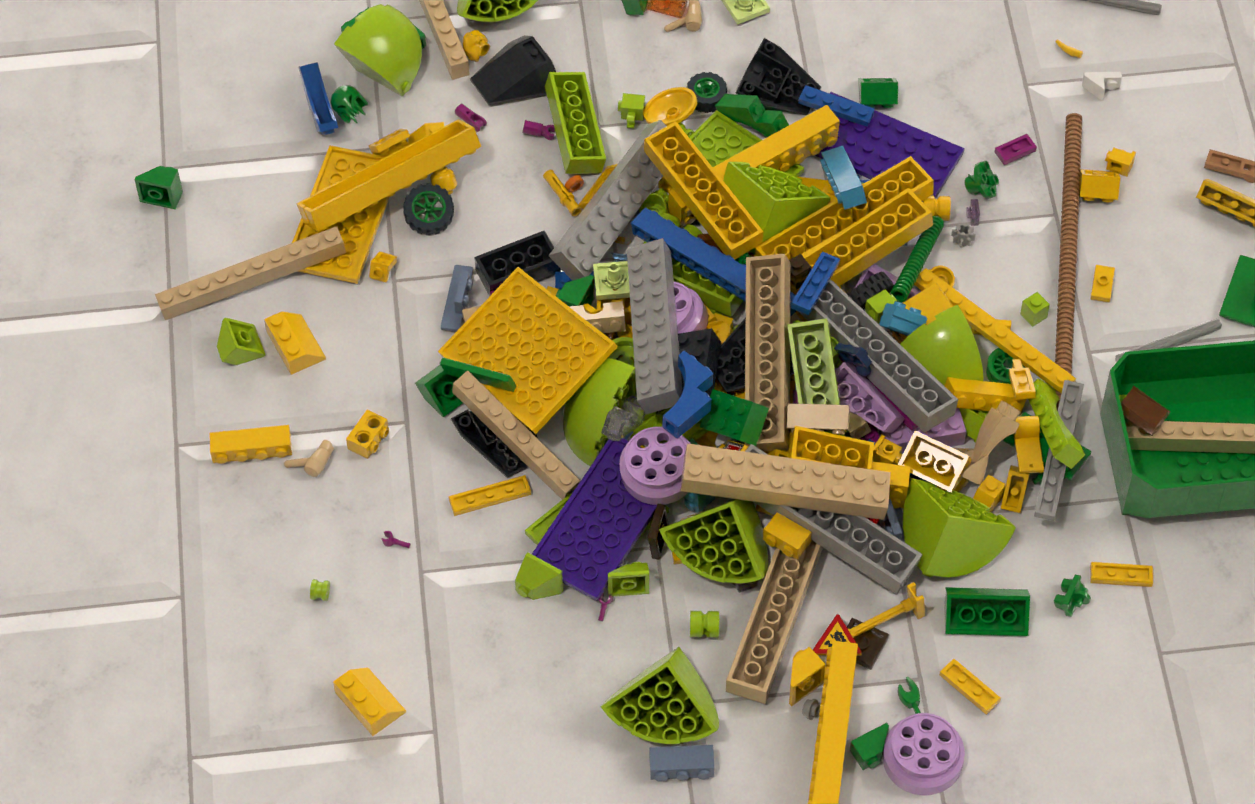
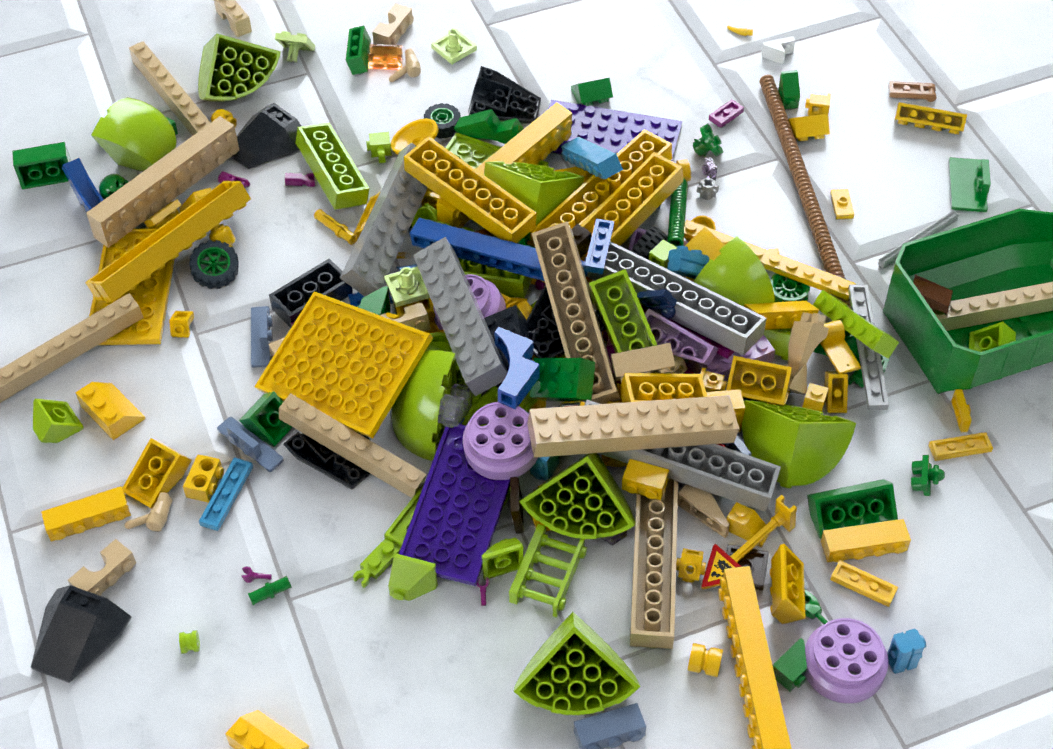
camera: 15 degrees left, 5 degrees down
green tile [439,358,516,392] -> none
yellow tile [448,475,531,516] -> none
orange tile [565,175,584,193] -> none
lime wheel [690,611,719,638] -> none
yellow slope [789,647,825,706] -> none
blue plate [798,85,875,127] -> none
light grey plate [802,699,820,720] -> none
yellow hinge [1009,359,1036,400] -> none
lime brick [1020,292,1050,327] -> none
none -> green brick [12,142,71,190]
none -> black wedge [31,585,132,683]
none -> tan arch [68,539,136,596]
none -> tan brick [86,116,239,248]
none -> yellow slope [122,438,192,509]
none -> dark azure plate [199,458,253,531]
none -> sand blue bracket [217,416,284,472]
none -> green pin [248,575,292,605]
none -> lime plate [353,538,401,588]
none -> lime fence [509,524,587,618]
none -> yellow brick [676,548,706,582]
none -> tan slope [678,484,729,538]
none -> yellow wheel [687,643,723,677]
none -> yellow slope [726,502,770,548]
none -> yellow slope [770,544,806,624]
none -> green slope [778,70,800,110]
none -> yellow brick [821,519,911,563]
none -> dark azure brick [887,629,926,674]
none -> yellow plate [951,389,972,432]
none -> lime slope [969,322,1016,352]

